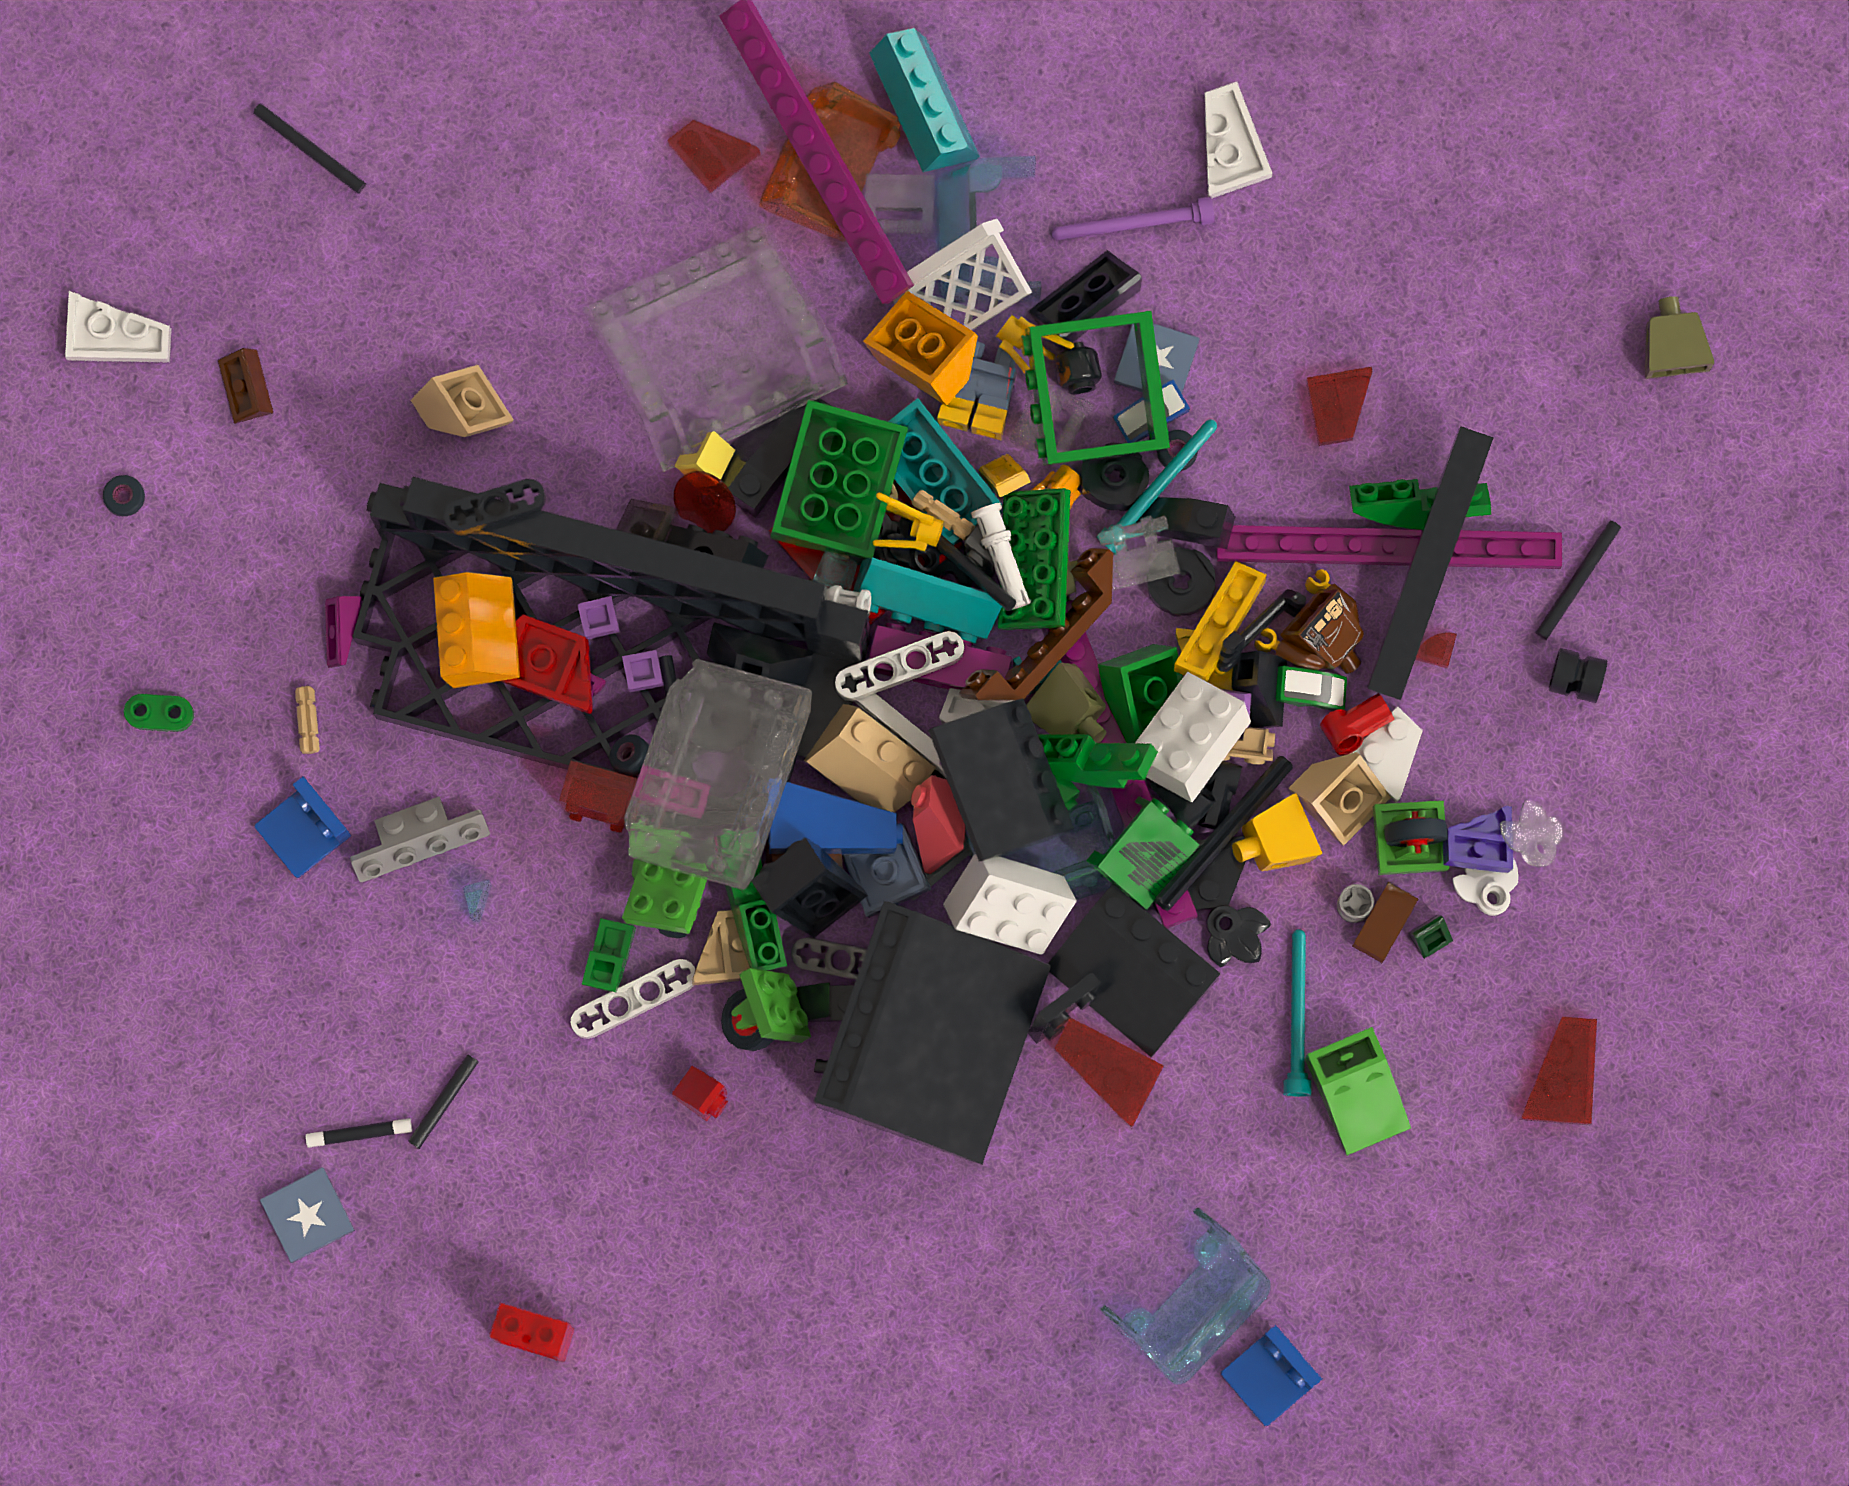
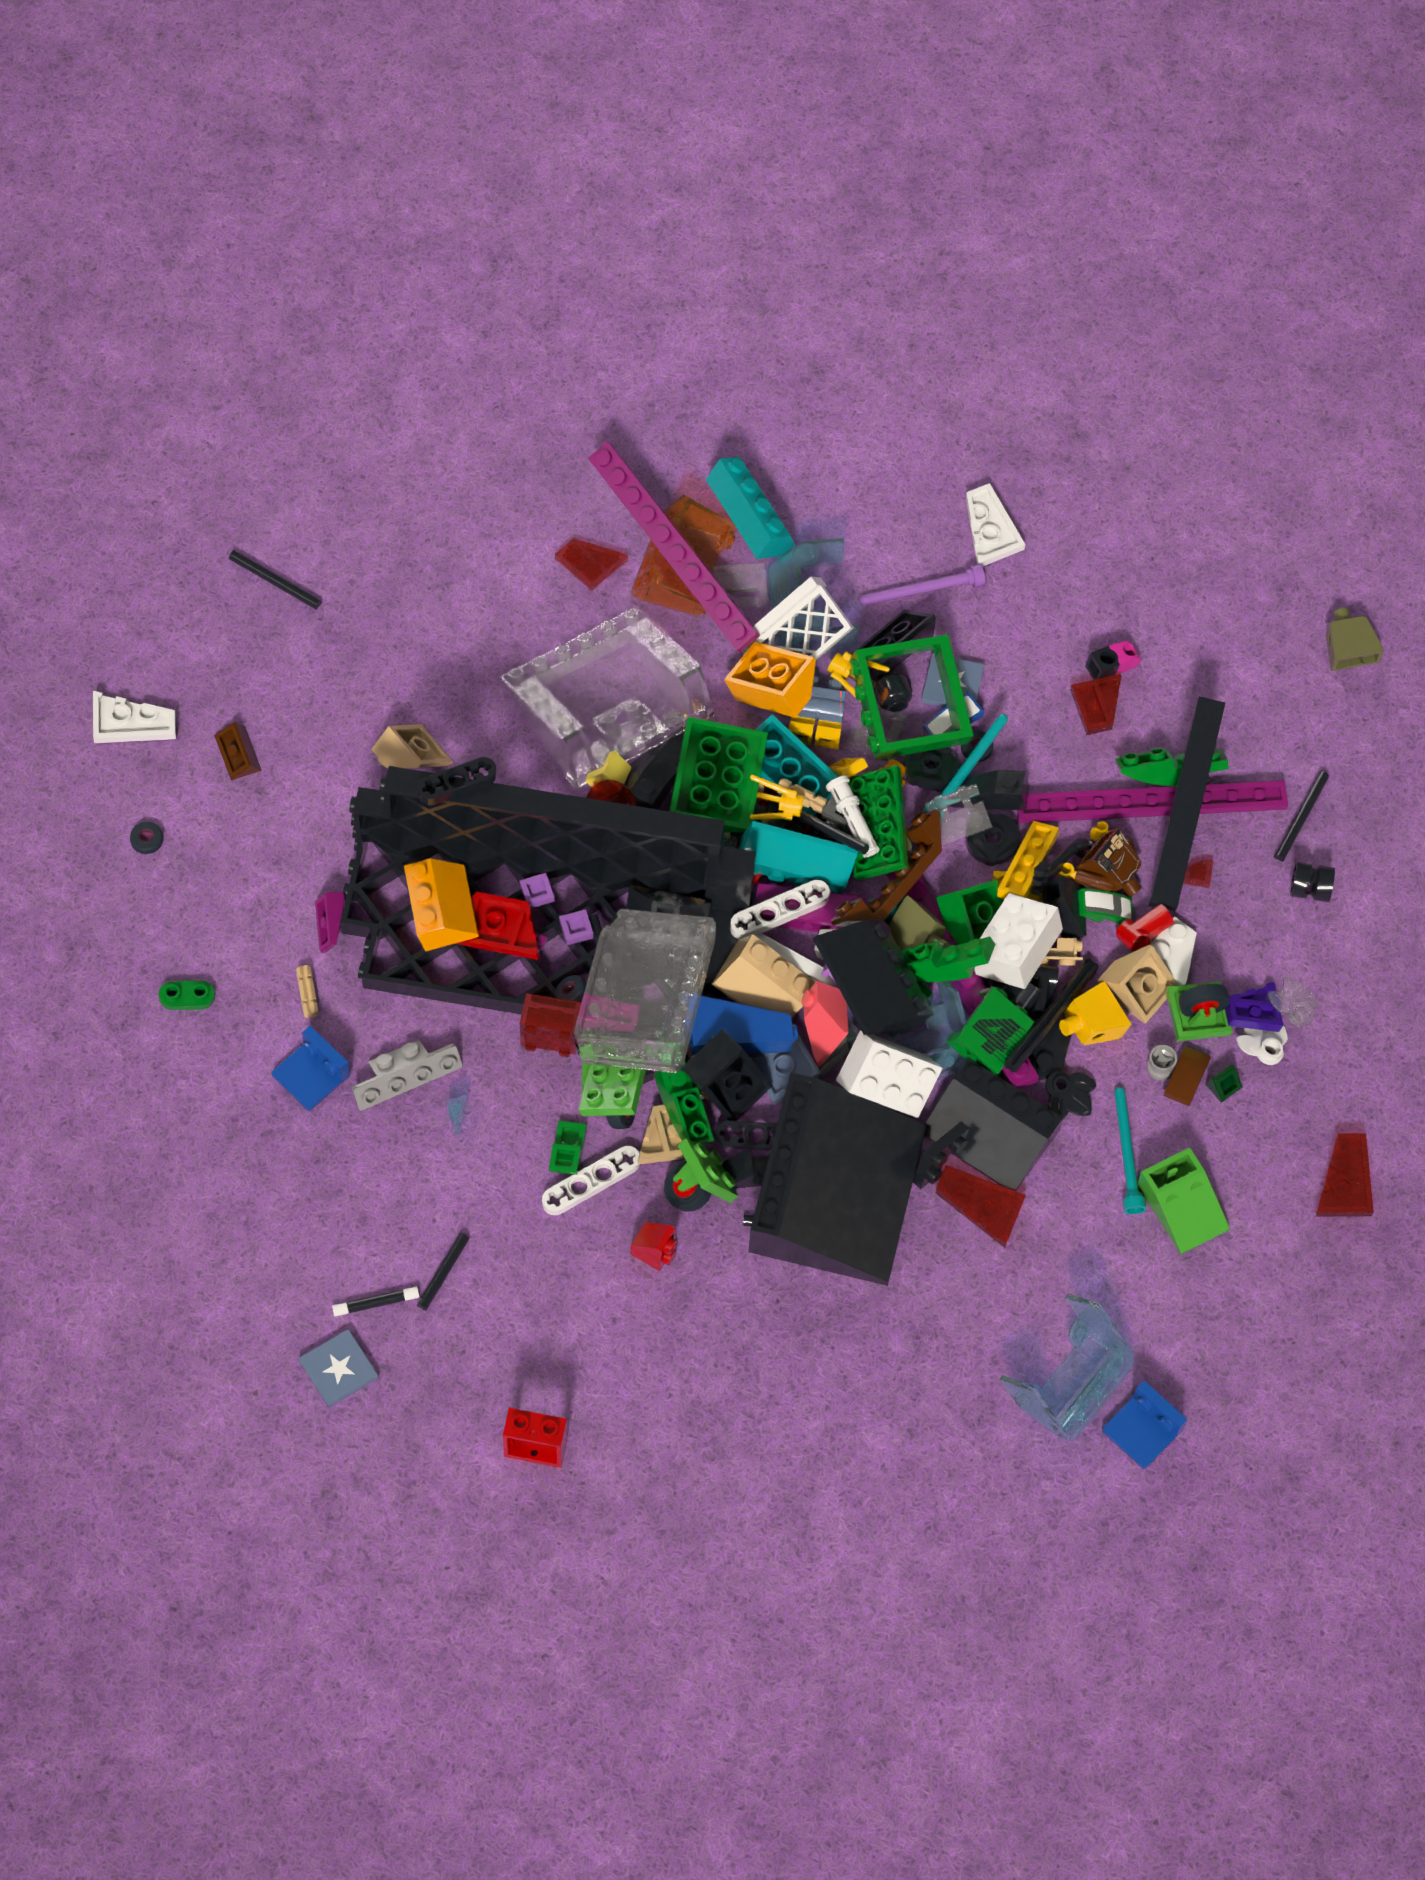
camera: 10 degrees left, 15 degrees down
none -> leg [1085,641,1141,685]

